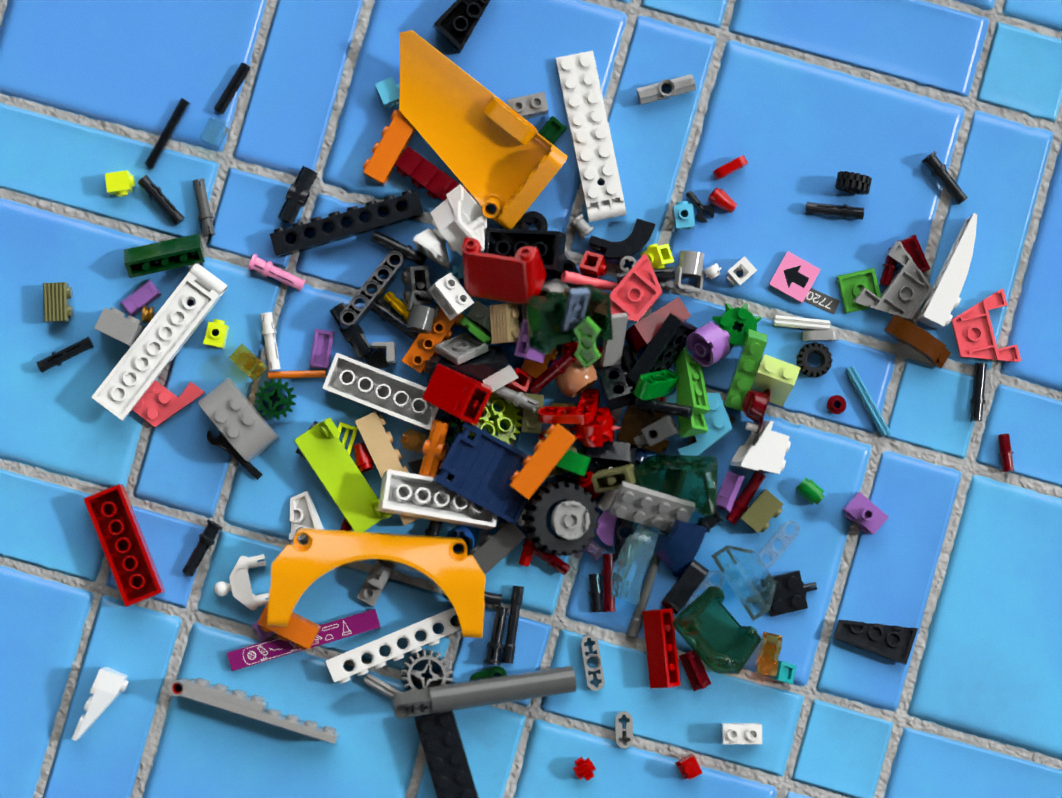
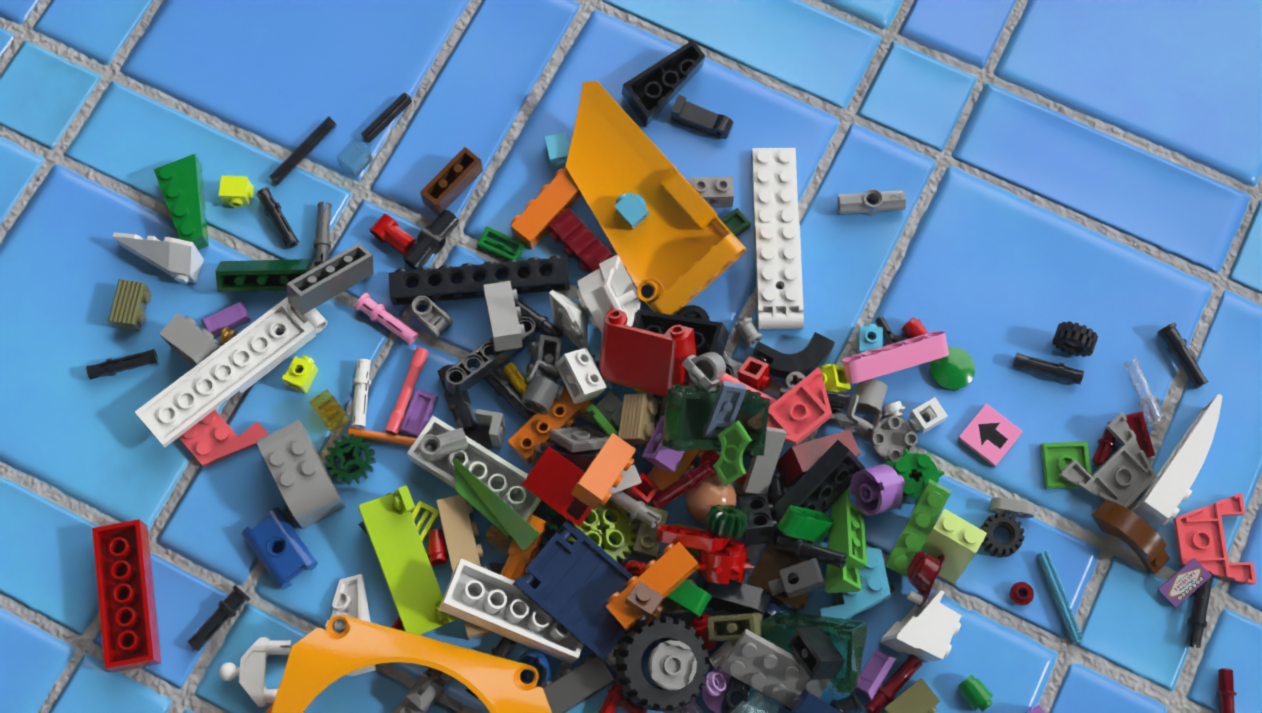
camera: 15 degrees right, 15 degrees down
black piece [207,431,263,480] -> none
red beam [713,155,749,181] -> none
white axle [773,315,830,330] -> none
dark grey sticker [804,288,840,315] -> none
none -> white wedge [112,232,204,284]
none -> green wedge [153,154,209,250]
none -> blue piece [242,507,318,590]
none -> dark grey brick [287,243,374,315]
none -> red piece [369,213,416,255]
none -> coral piece [384,347,429,435]
none -> light grey piece [412,296,454,339]
none -> reddish brown brick [420,147,483,216]
none -> light grey piece [420,428,468,462]
none -> bright green wedge [453,458,540,552]
none -> green tile [477,226,526,261]
none -> light grey brick [483,281,526,351]
none -> orange brick [570,433,636,510]
none -> medium azure brick [614,192,649,229]
none -> red axle [621,560,647,577]
none -> reddish brown bracket [625,581,664,625]
none -> black leg [671,95,734,139]
none -> light grey piece [682,352,726,390]
none -> lavender plate [704,672,726,696]
none -> dark green gear [706,504,747,539]
none -> black brick [788,627,845,680]
none -> bright pink beam [842,331,949,384]
none -> light grey dish [871,416,918,462]
none -> green dish [929,347,975,391]
none -> clear pin [1124,358,1167,427]
none -> tile [1158,558,1212,607]

